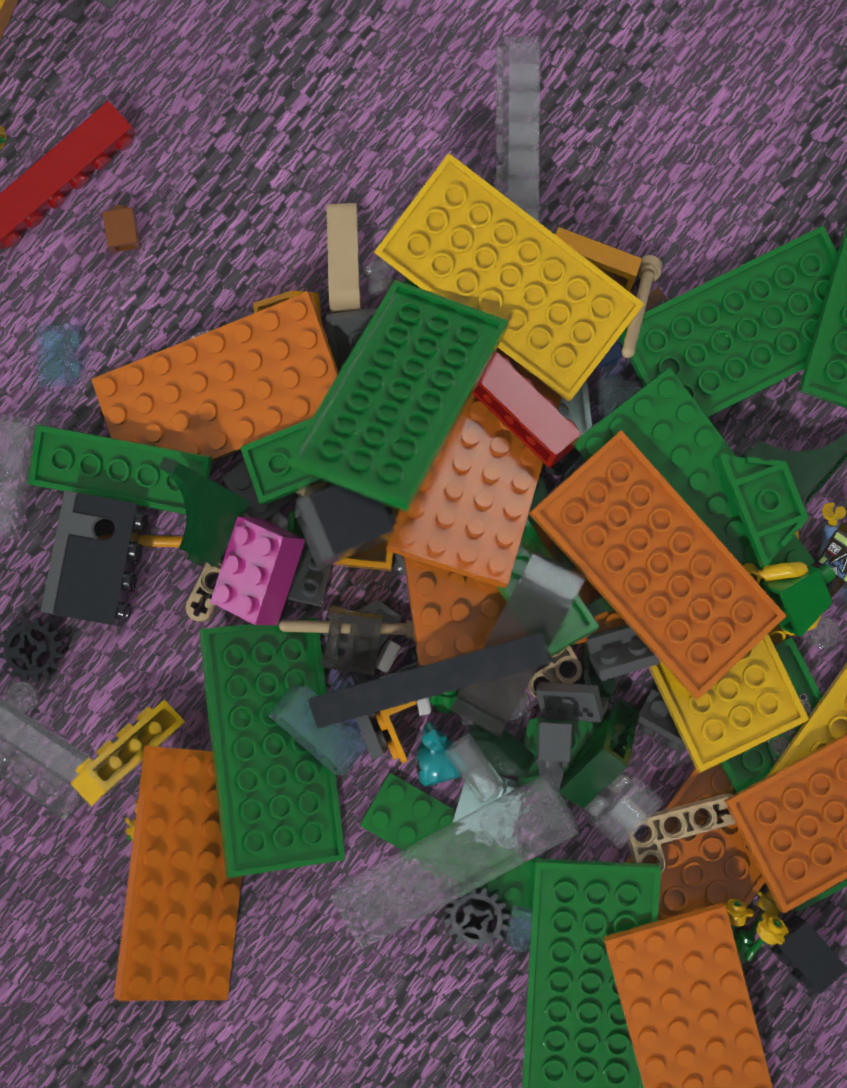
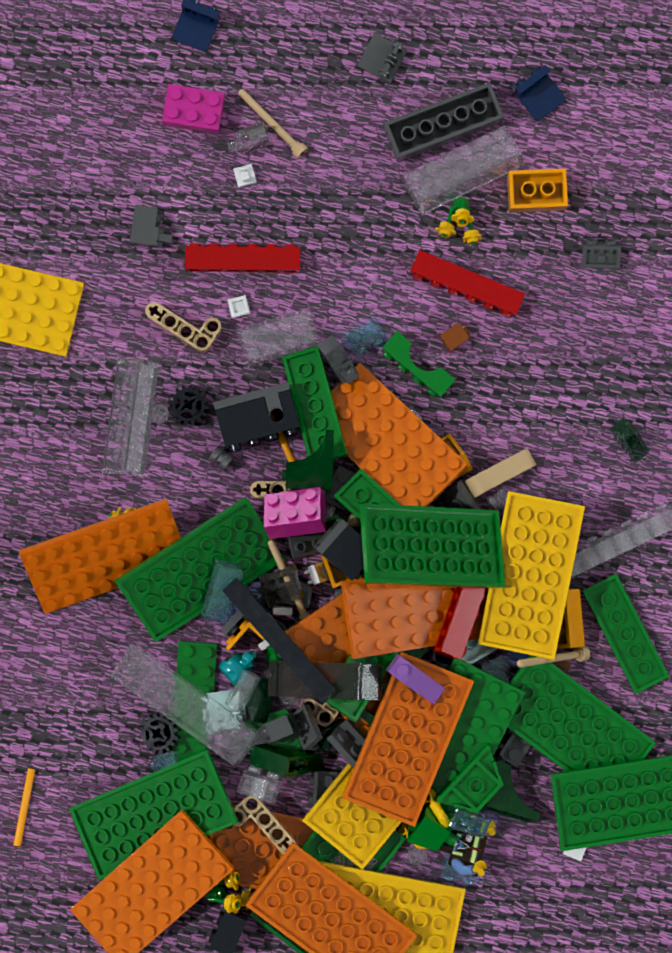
camera: 55 degrees right, 0 degrees up
yellow brick [70,699,185,807] -> none
none -> flat silver wheel [208,445,235,472]
none -> tile [304,562,329,585]
none -> dark grey hinge [317,335,359,384]
none -> green arch [382,331,456,398]
none -> medium lavender slope [386,654,445,704]
none -> clear light blue slope [449,808,491,838]
none -> dark grey bracket [497,729,531,768]
none -> green plate [582,573,670,694]
none -> clear green slope [610,417,649,464]

